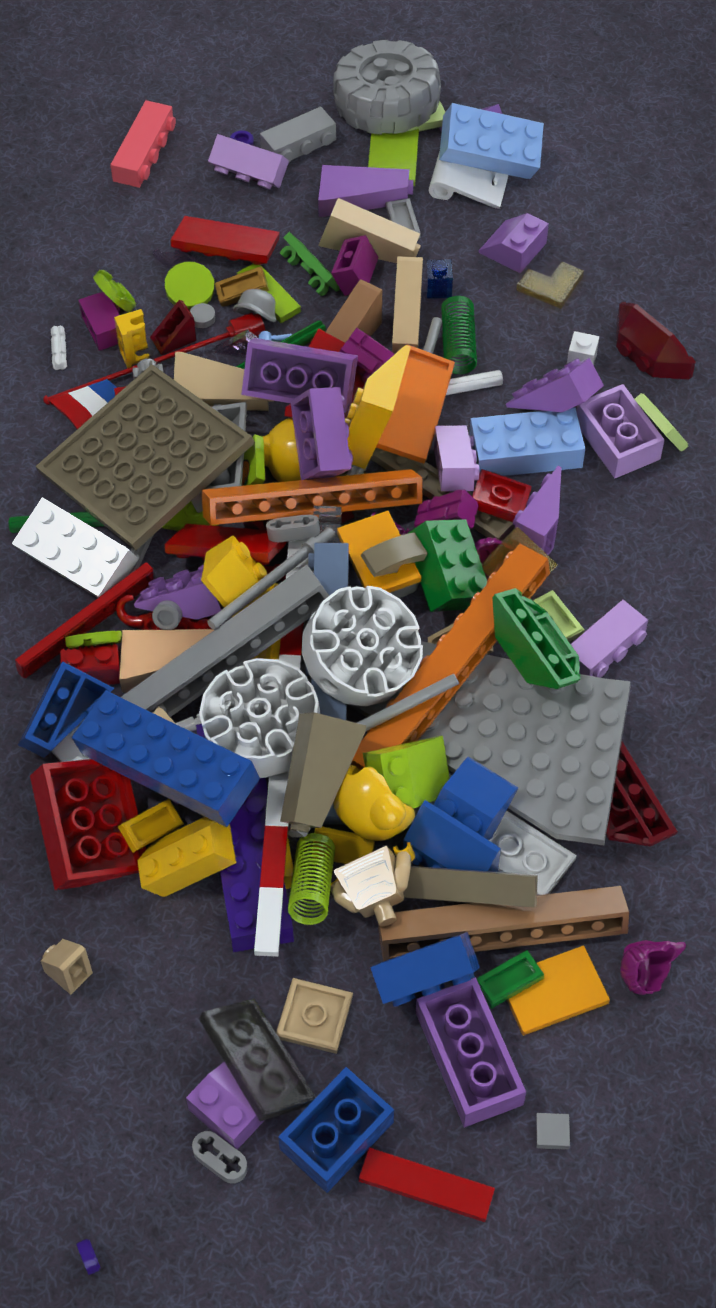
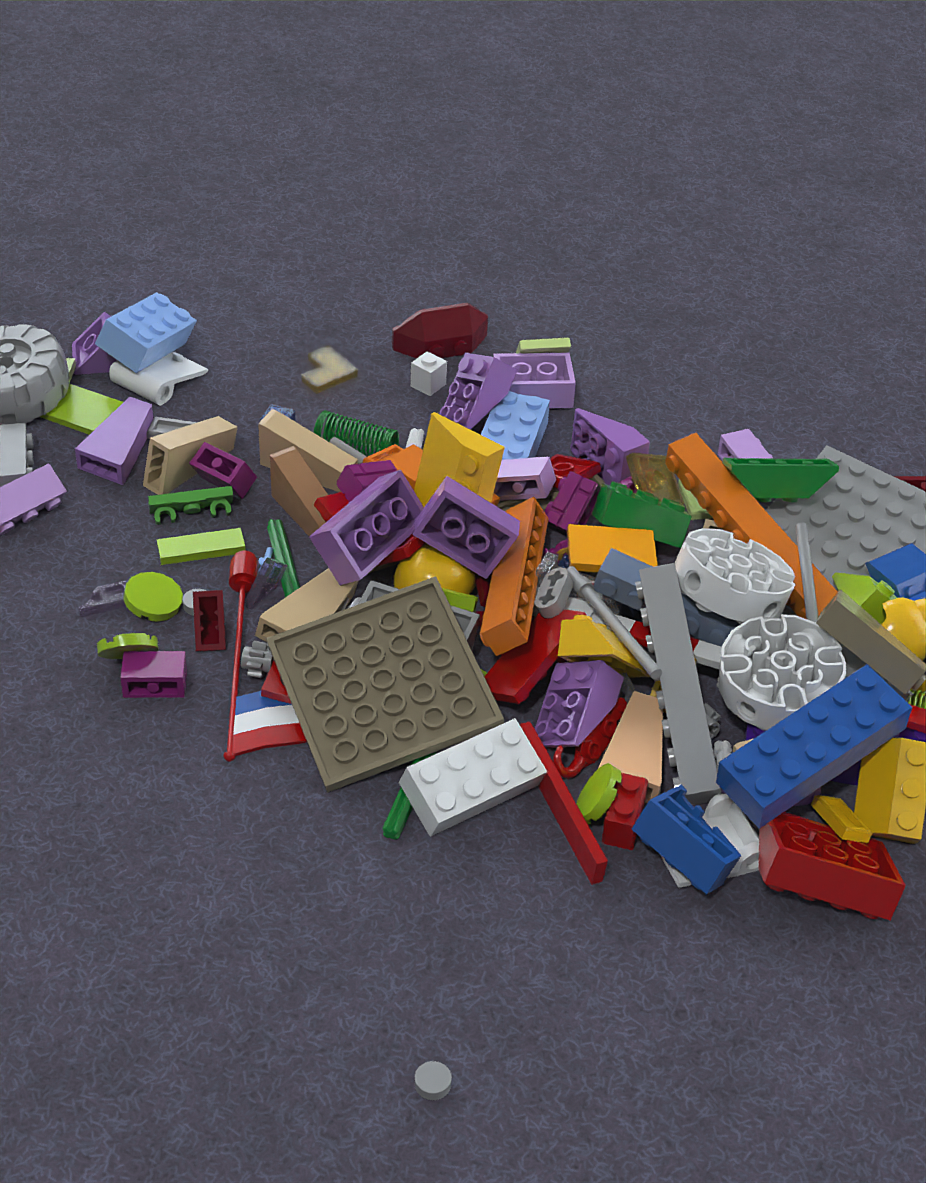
camera: 70 degrees left, 15 degrees down
white axle [51,325,67,370] -> none
yellow hinge [114,309,150,368] -> none
light grey tile [152,600,182,630] -> none
red tile [171,216,280,265] -> none
pearl gold tile [215,266,269,307] -> none
light grey helmet [233,289,276,322] -> none
dark tan slope [361,533,428,577] -> none
medium lavender slope [479,213,549,273] -> none

